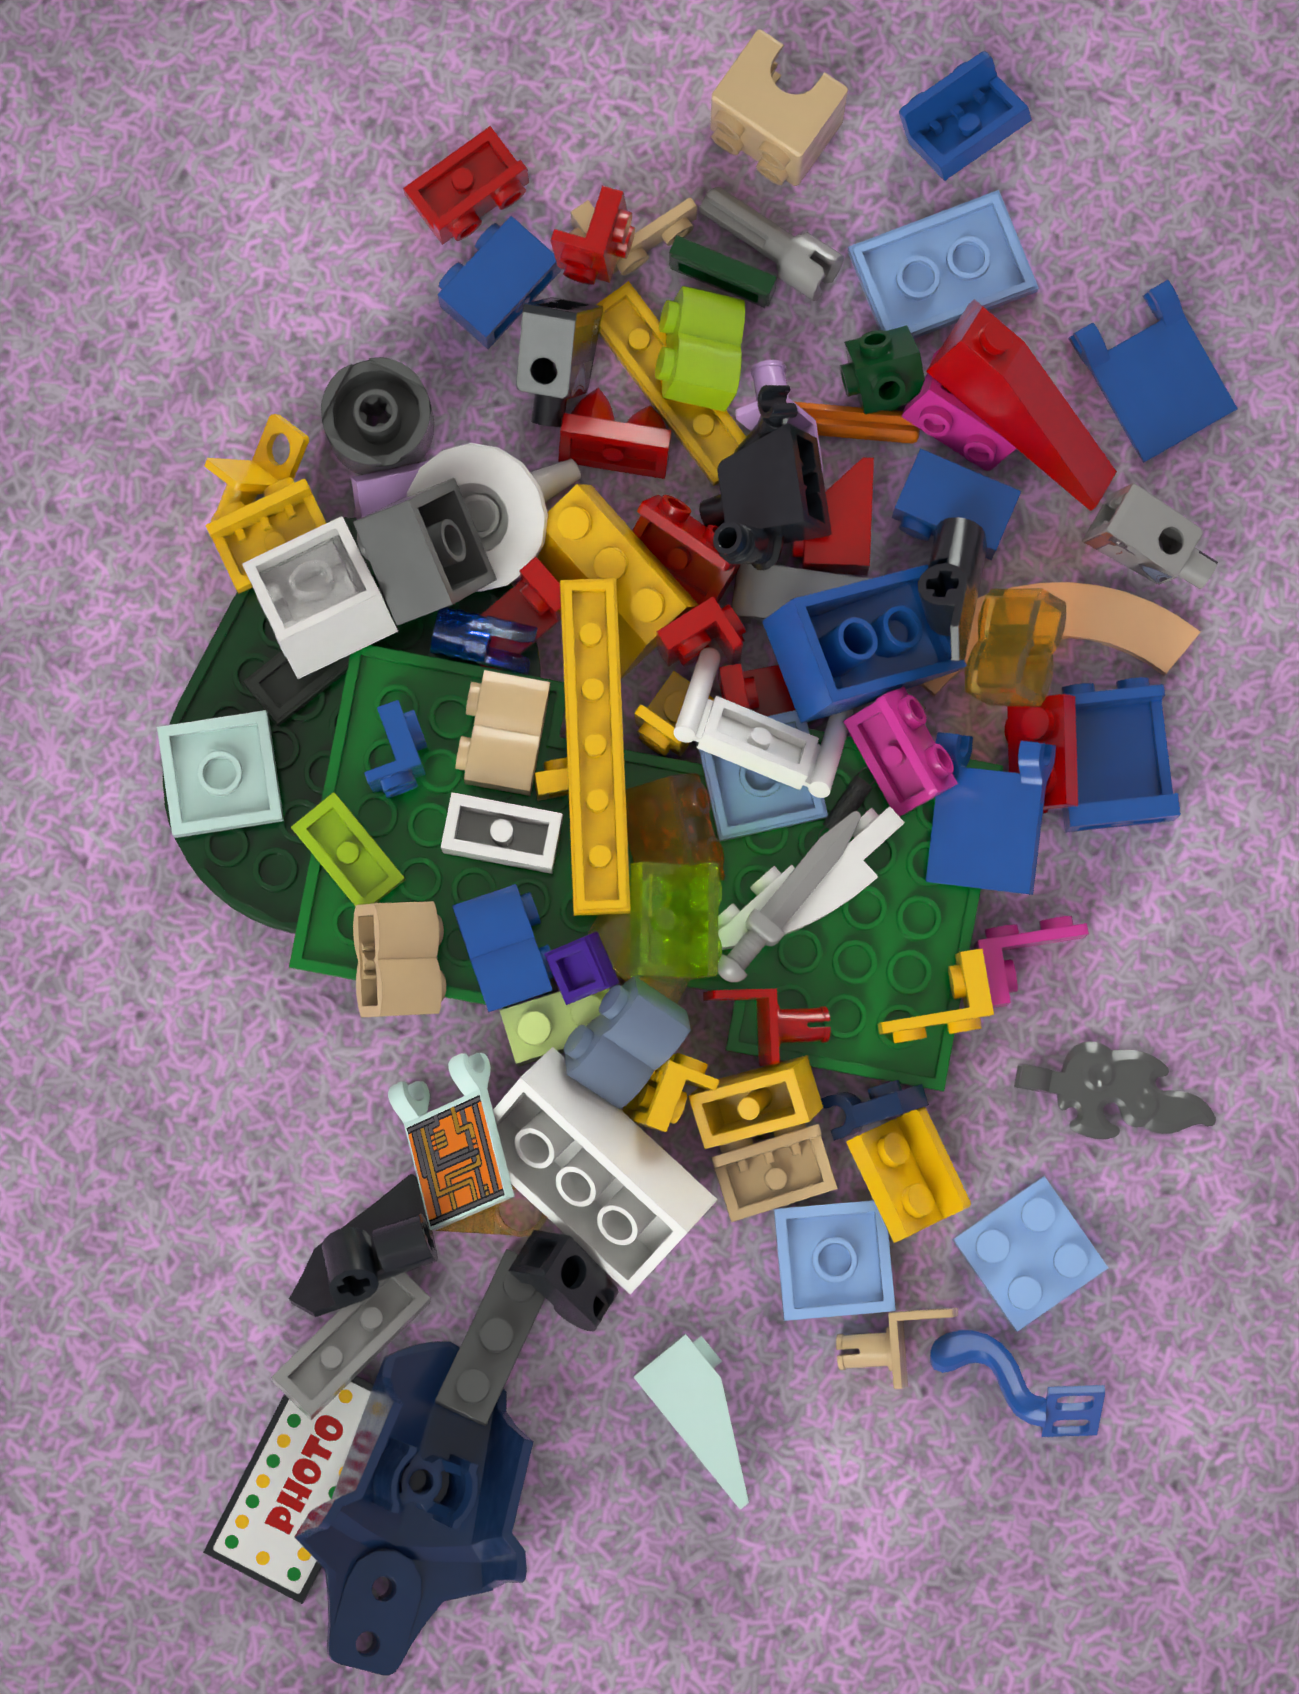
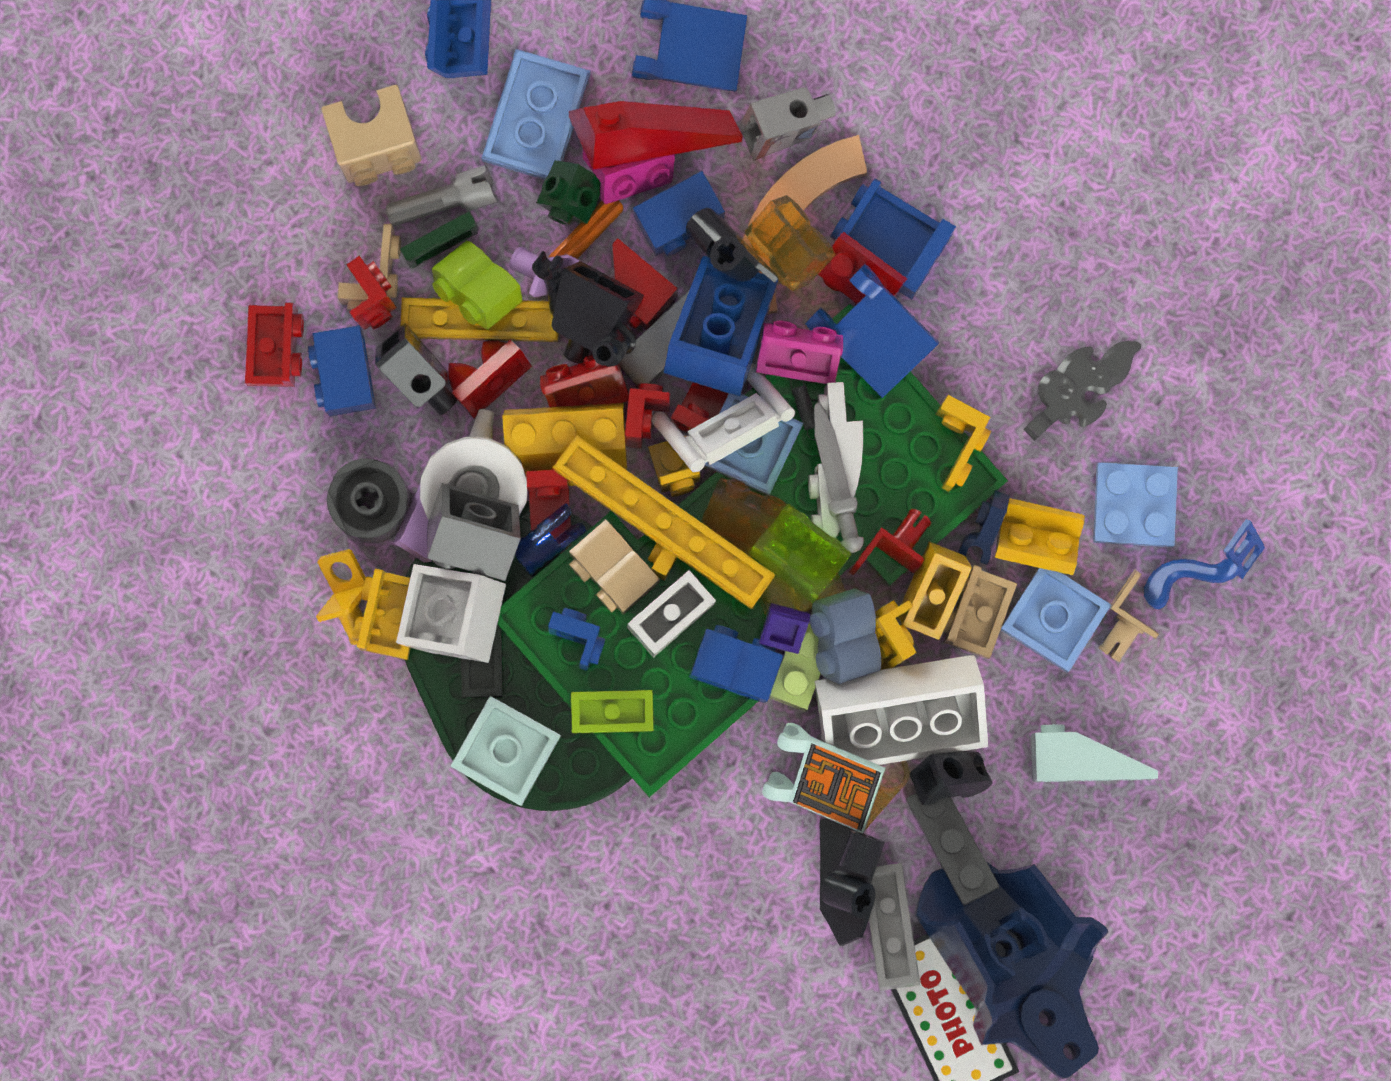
camera: 55 degrees left, 0 degrees up
tan brick [353,901,446,1018] -> none
dark pink bracket [974,916,1089,1008] -> none

